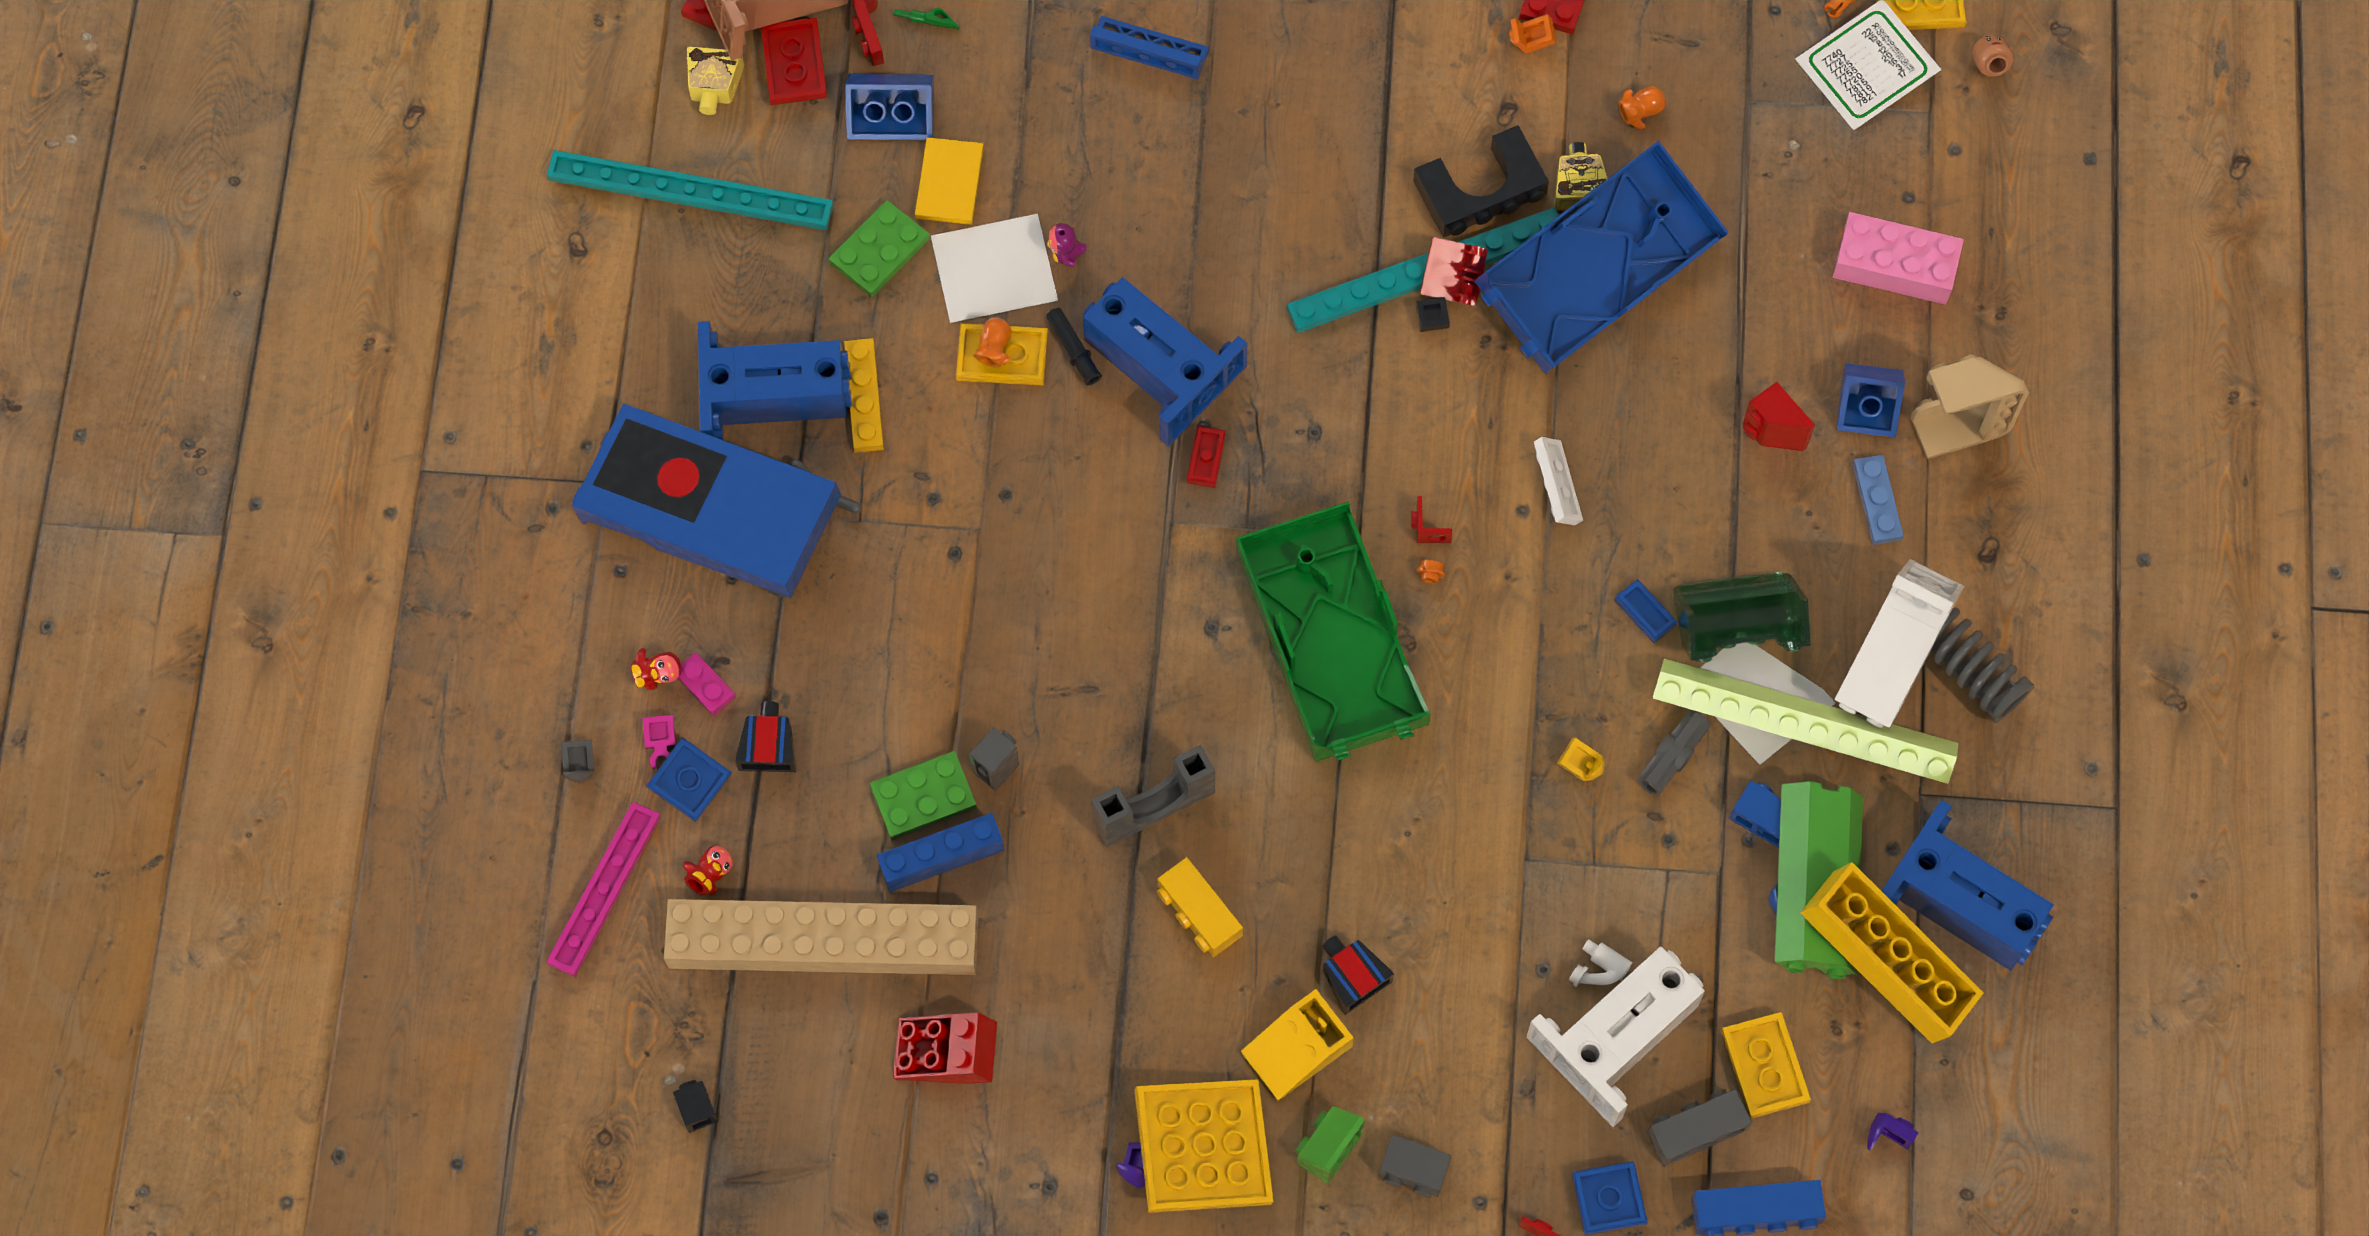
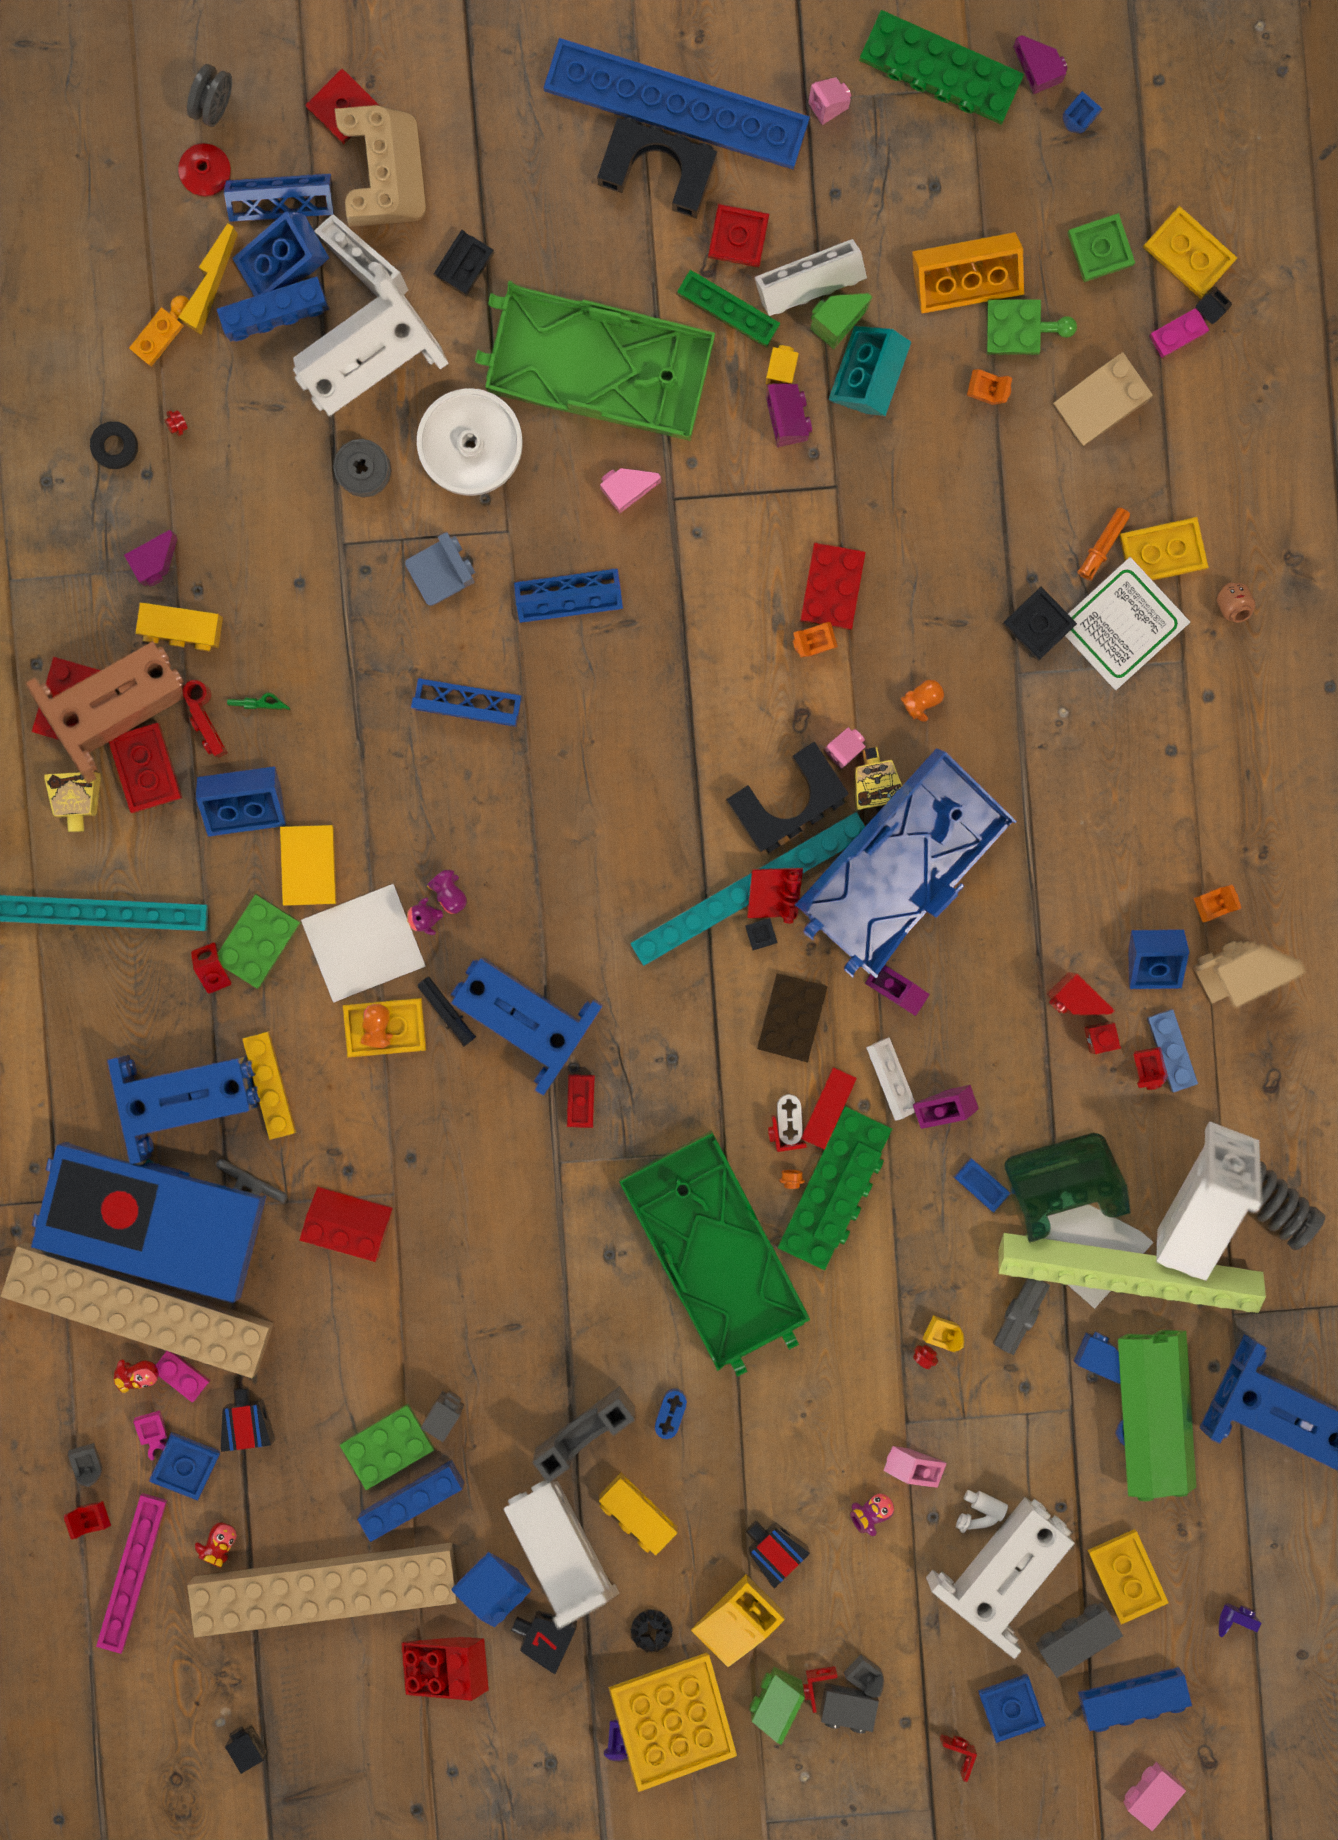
camera: 10 degrees left, 20 degrees up
yellow brick [1800,862,1984,1044] -> none
bright pink brick [1832,212,1964,305] -> none
none -> tan brick [1,1242,274,1378]
none -> red bracket [64,1501,111,1540]
none -> red bracket [191,942,232,994]
none -> red slope [299,1186,393,1262]
none -> magenta animal [427,869,467,914]
none -> blue slope [451,1552,532,1627]
none -> white brick [504,1480,620,1628]
none -> black torso [511,1611,577,1674]
none -> black gear [631,1610,673,1652]
none -> blue beam [655,1388,687,1439]
none -> dark brown plate [757,973,828,1062]
none -> white beam [777,1094,802,1145]
none -> green plate [777,1106,892,1271]
none -> red tile [801,1067,857,1150]
none -> red bracket [803,1666,838,1713]
none -> bright pink slope [823,727,866,769]
none -> dark grey plate [843,1654,884,1698]
none -> animal [850,1494,894,1536]
none -> magenta slope [865,965,930,1016]
none -> bright pink slope [884,1446,947,1488]
none -> magenta slope [913,1085,979,1129]
none -> red plate [913,1345,938,1369]
none -> black plate [1002,586,1077,661]
none -> red brick [1084,1022,1121,1054]
none -> red bracket [1133,1047,1168,1090]
none -> orange bracket [1194,884,1241,922]

